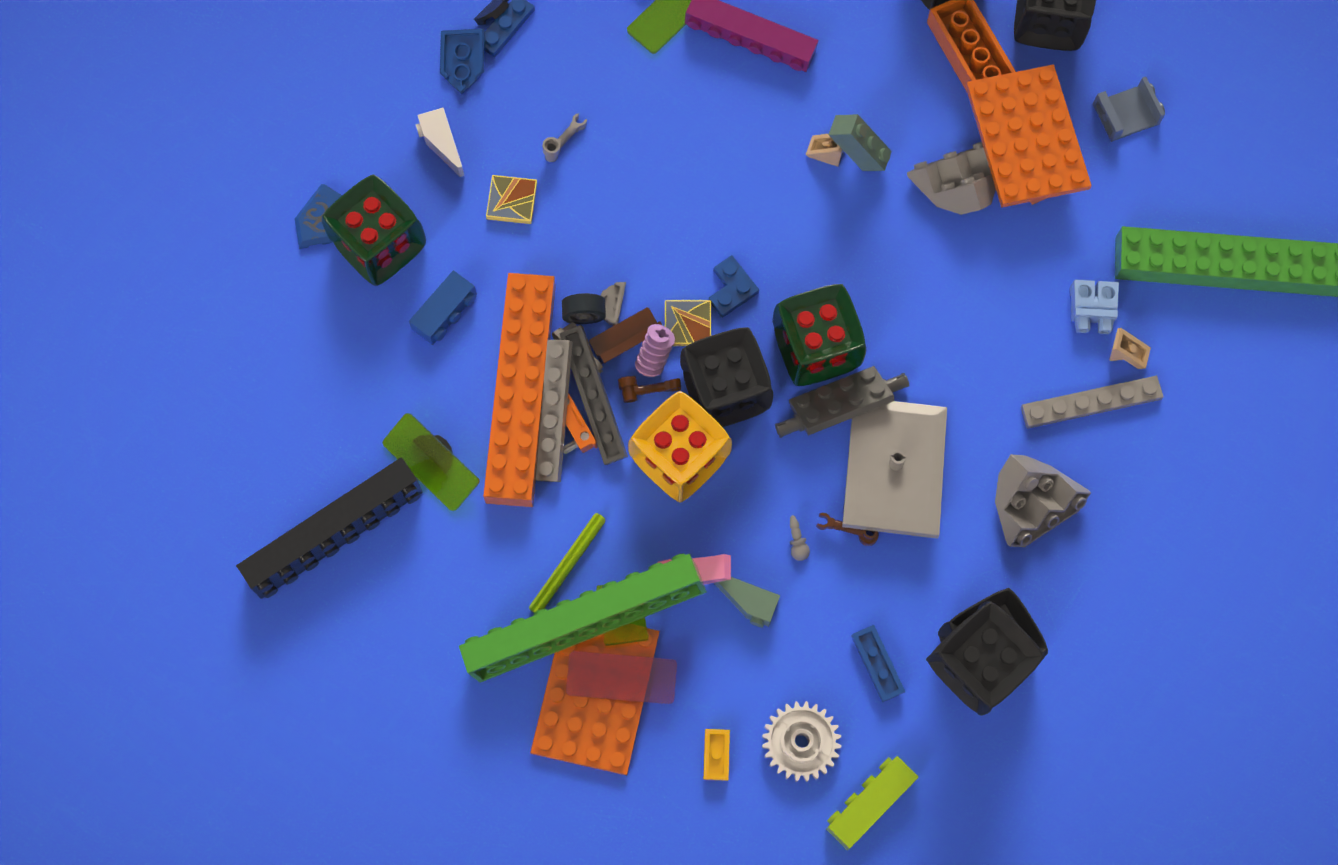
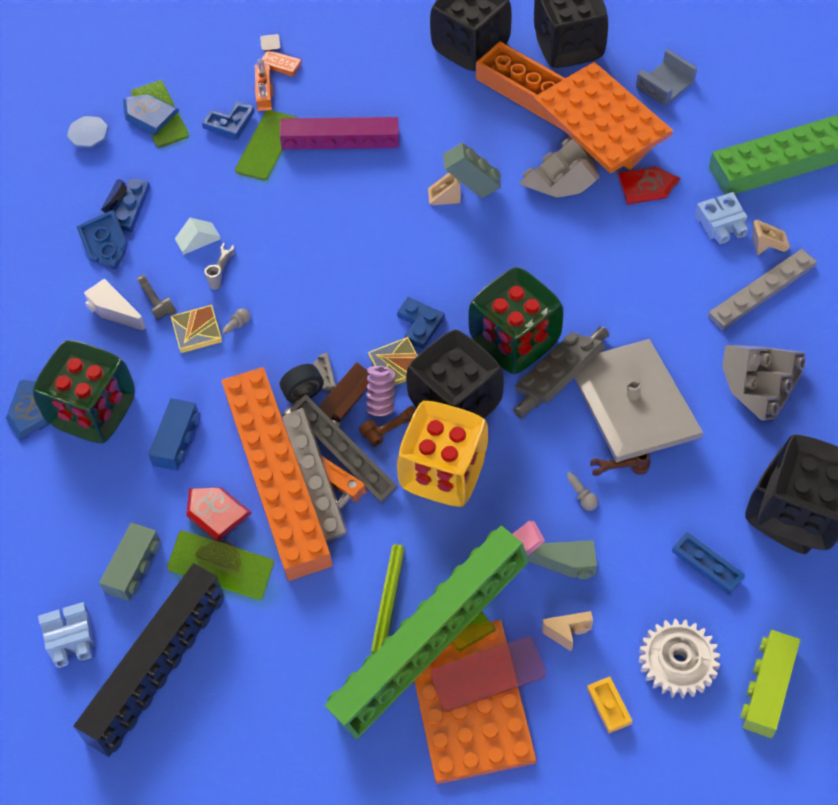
camera: 20 degrees left, 15 degrees down
none -> light blue hips [38,602,95,668]
none -> sand green brick [99,522,161,602]
none -> dark grey brick [137,274,177,320]
none -> light aqua slope [175,218,221,255]
none -> tile [186,487,252,542]
none -> light grey bar [222,308,251,334]
none -> tan slope [542,611,593,651]
none -> red tile [617,166,681,205]

